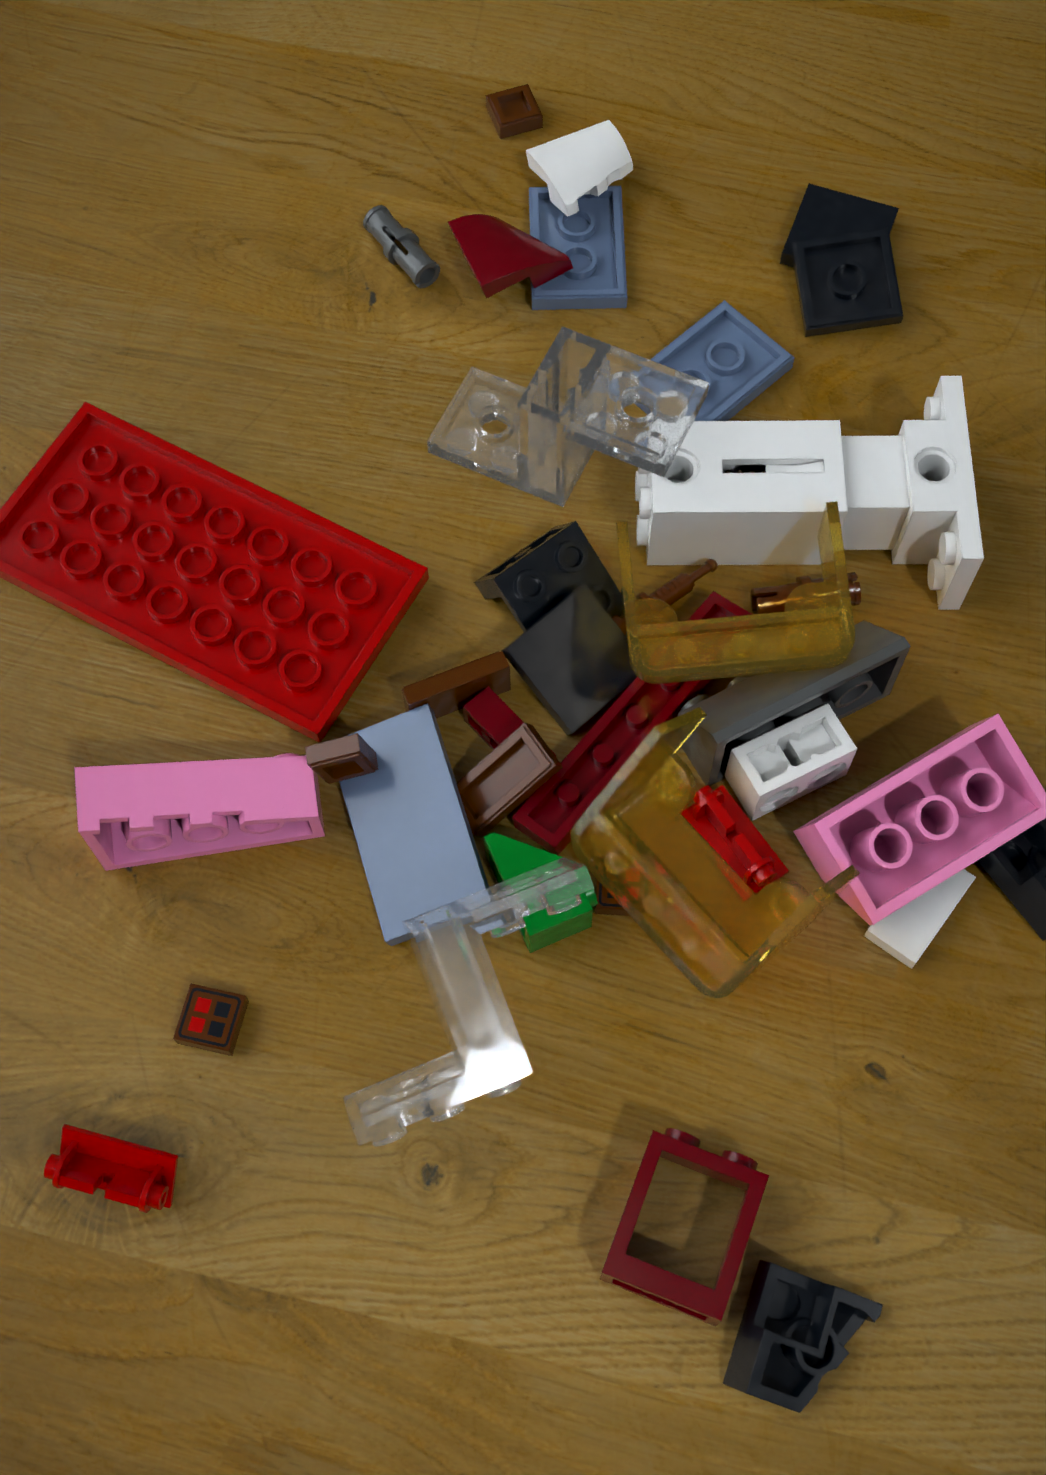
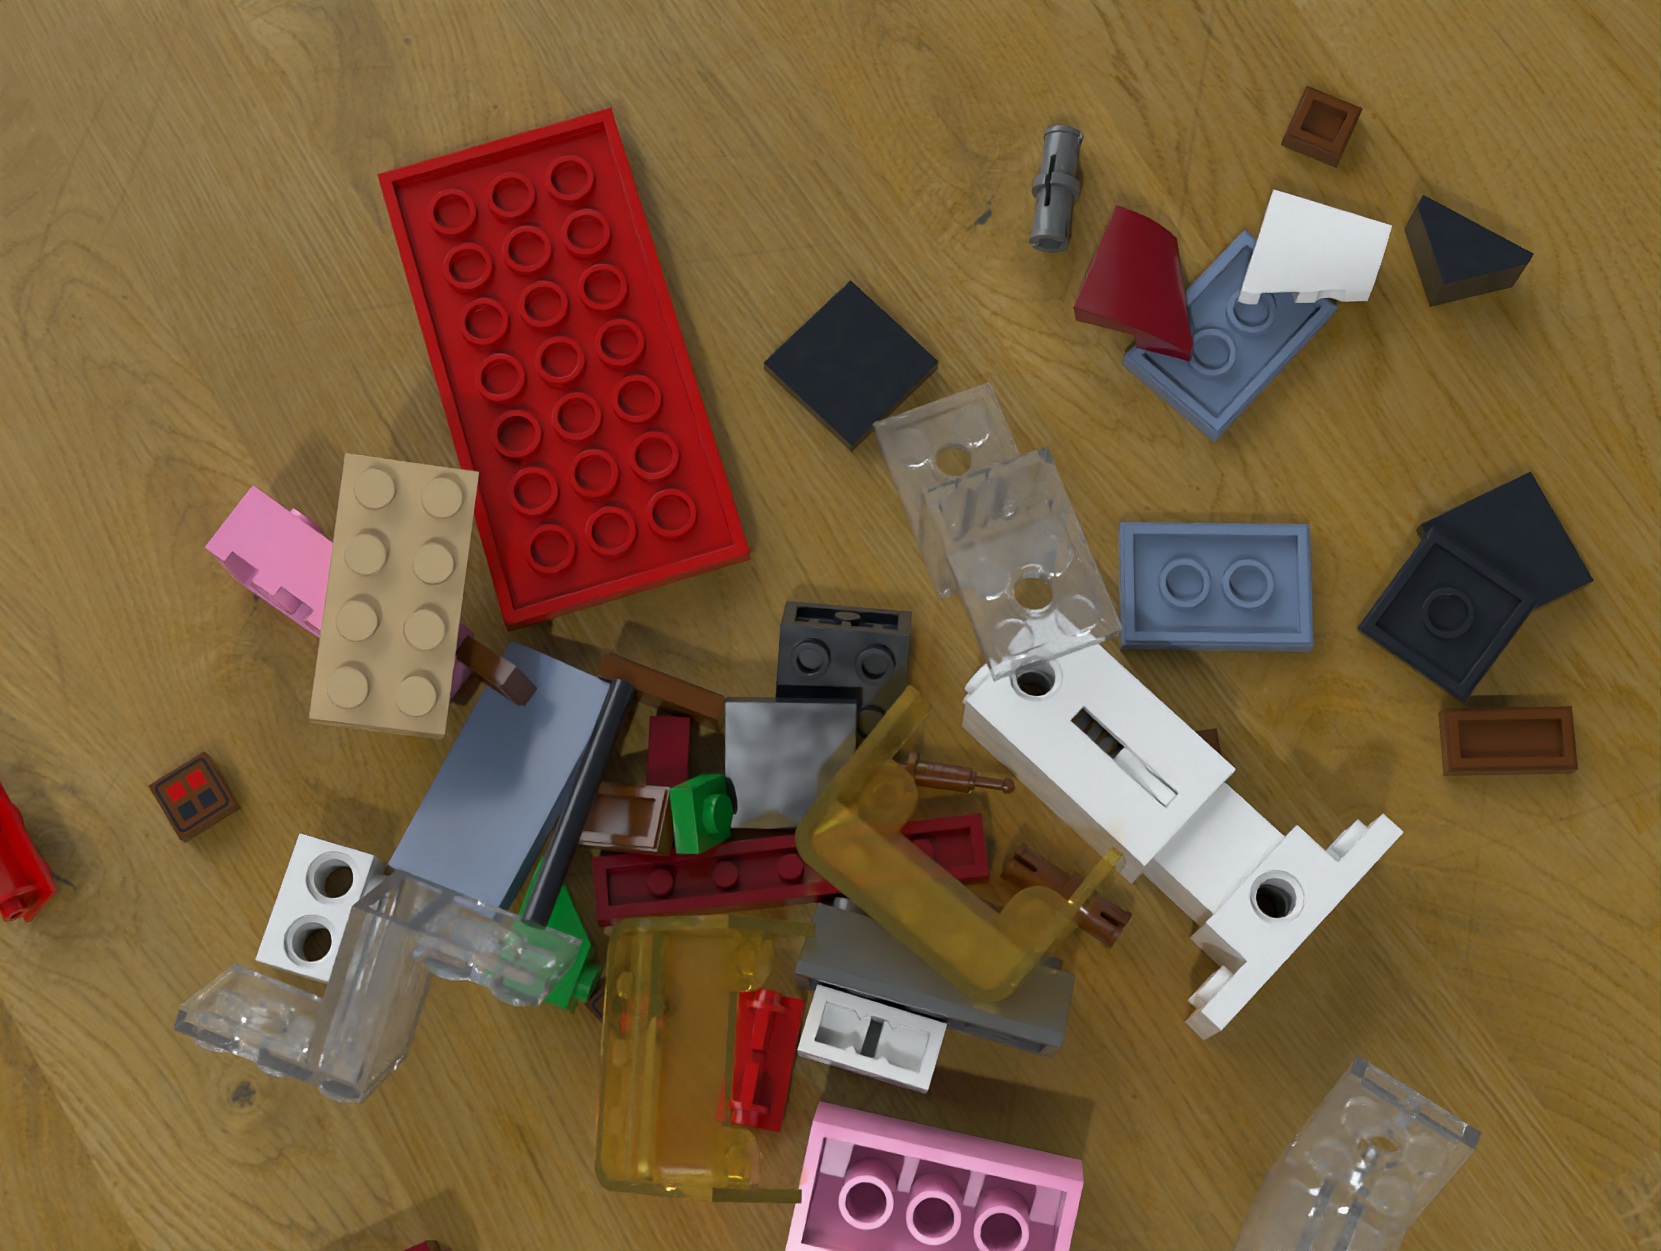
camera: 45 degrees right, 10 degrees up
none -> white brick [255,834,389,989]
none -> tan brick [309,453,479,740]
none -> black bar [521,679,636,930]
none -> green plate [669,774,733,854]
none -> black tile [764,280,939,452]
none -> black slope [1404,195,1534,307]
none -> reddish brown tile [1438,706,1578,776]

